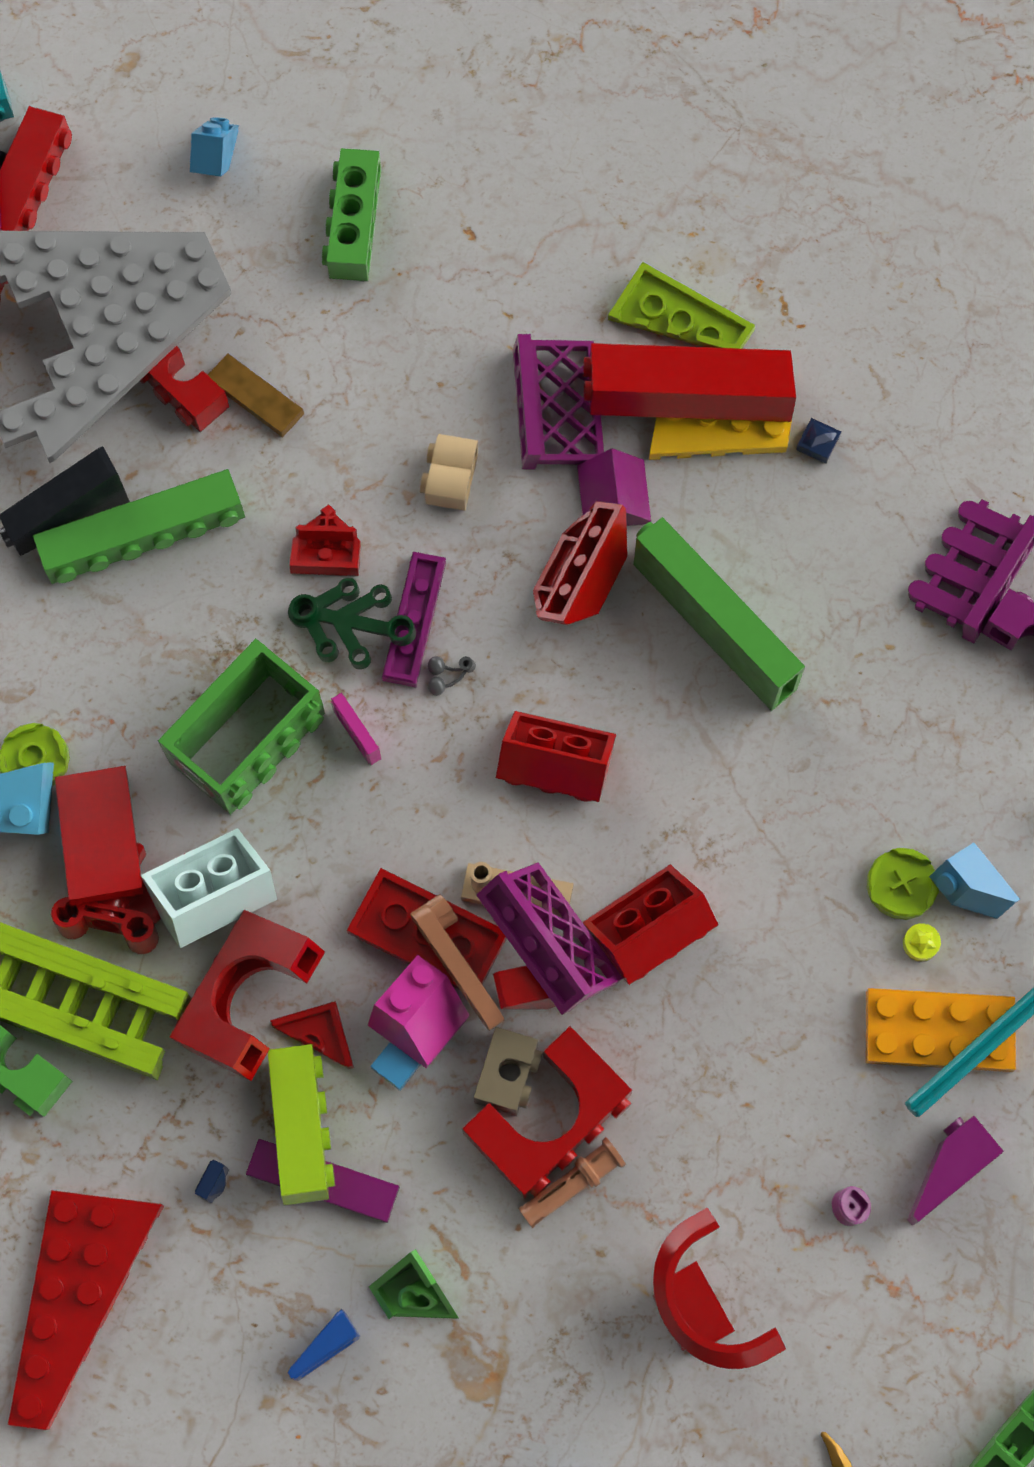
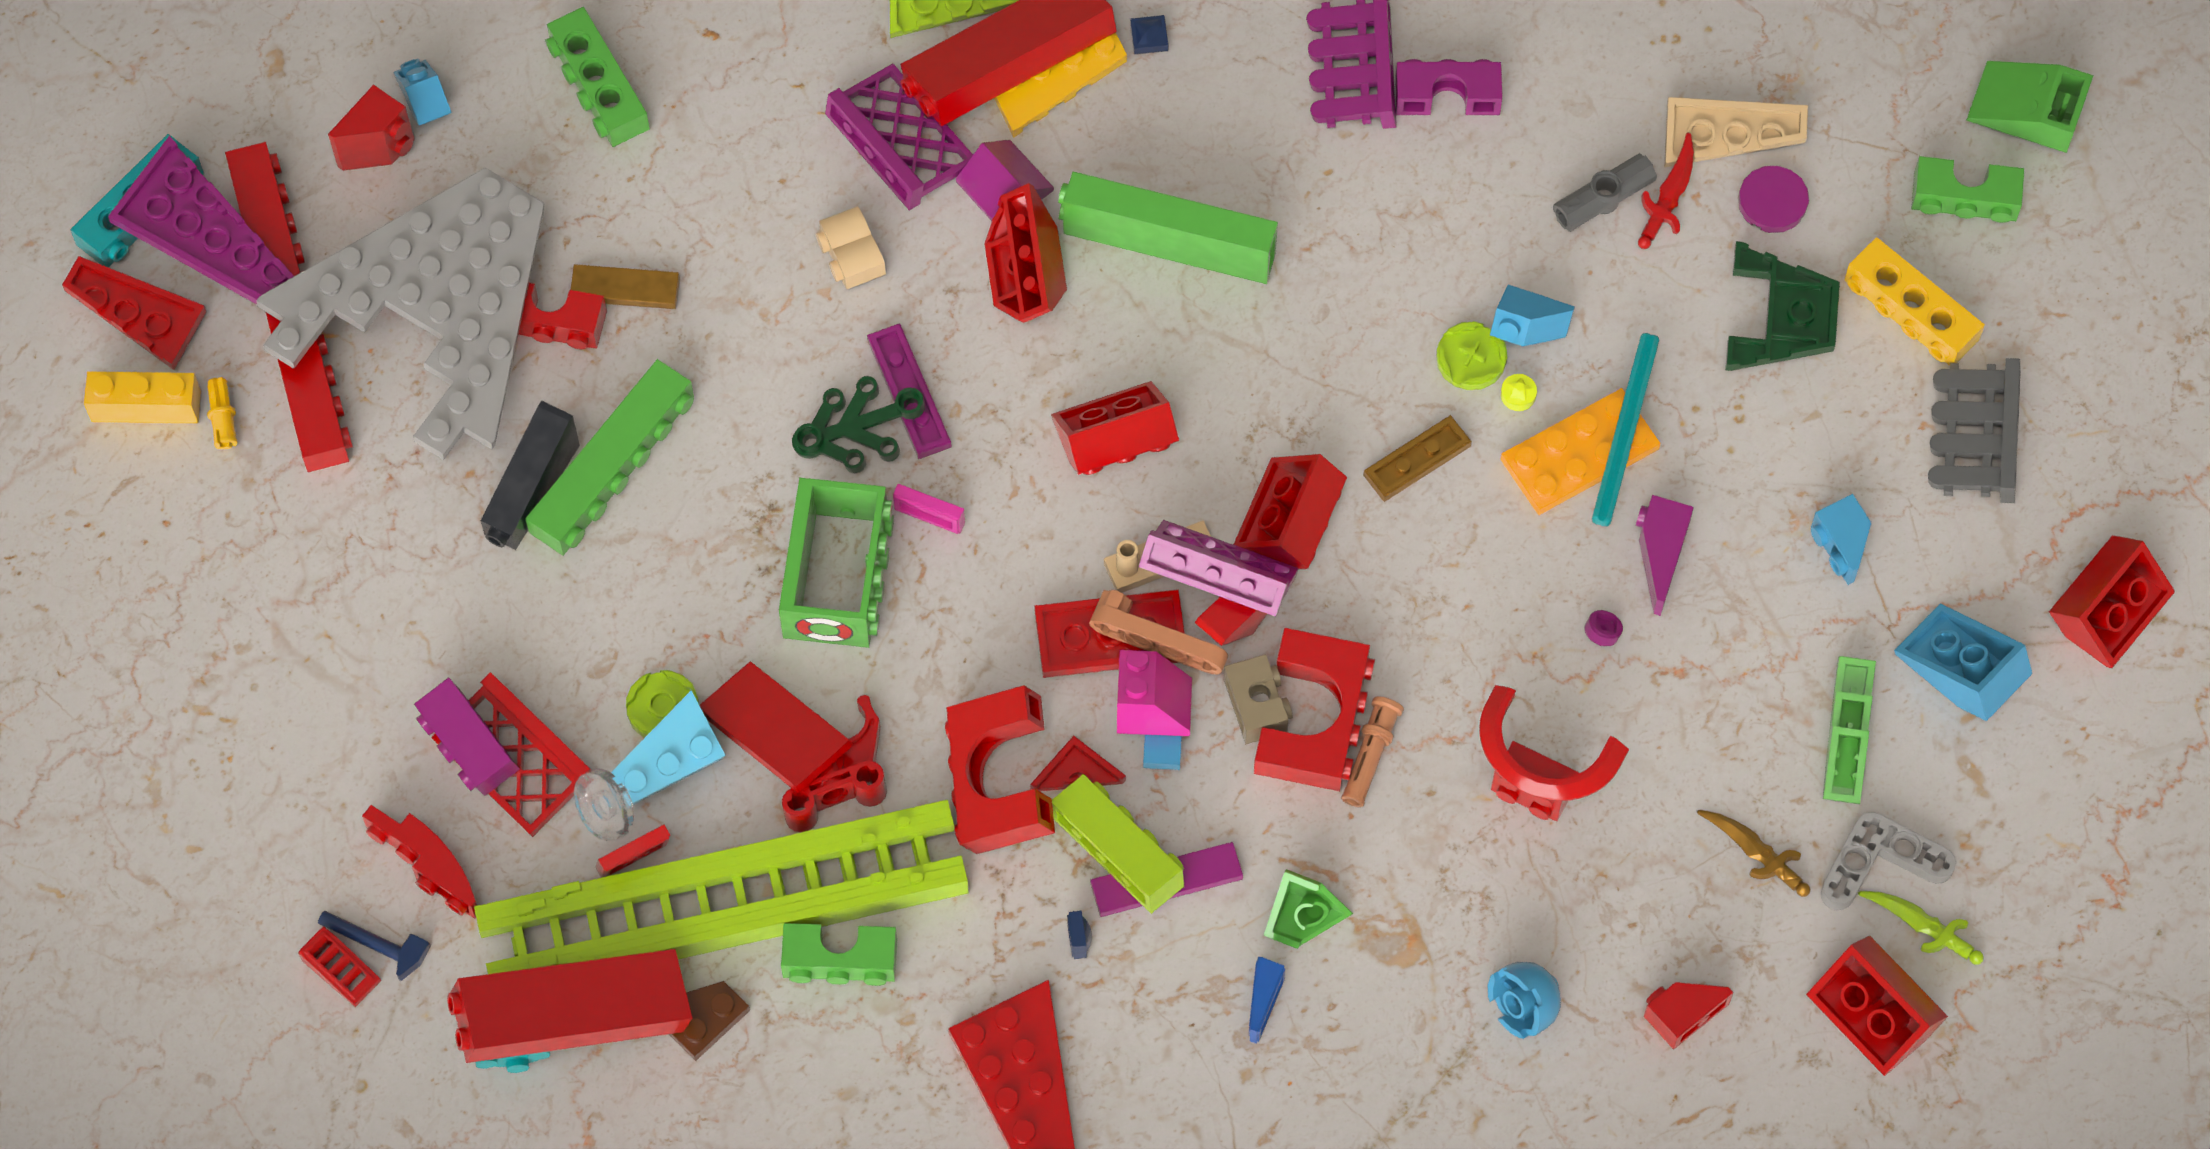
camera: 35 degrees left, 5 degrees down
light aqua slope [141,828,277,948] -> none
red slope [289,504,361,576] -> none
dark grey piece [428,656,476,696] -> none
none -> red slope [328,84,414,171]
none -> pearl gold tile [1363,415,1472,502]

